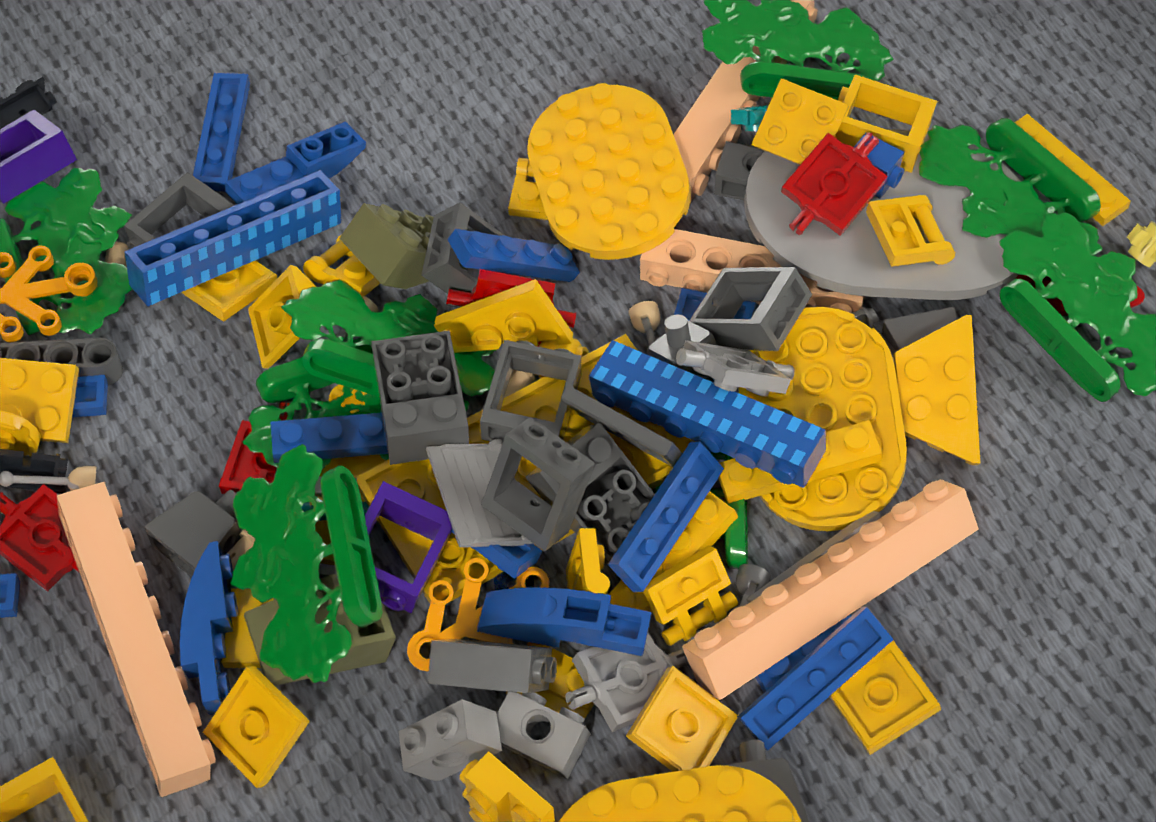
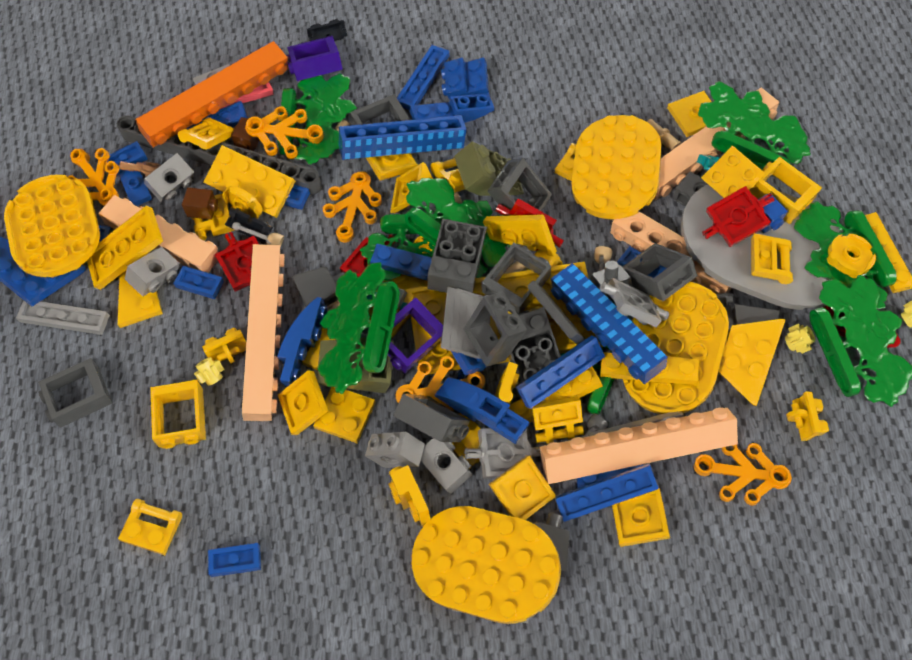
camera: 25 degrees right, 5 degrees up
blue plate [447,229,580,282] -> none
none -> light yellow gear [194,357,225,386]
none -> yellow hips [202,327,247,363]
none -> yellow plate [313,387,376,443]
none -> light orange plant [323,171,382,243]
none -> blue plate [441,57,489,100]
none -> tan pin [647,119,682,151]
none -> yellow plate [667,91,712,137]
none -> light orange plant [694,443,792,506]
none -> light yellow gear [785,324,815,354]
none -> yellow hips [786,391,829,441]
none -> yellow plate [827,234,876,278]

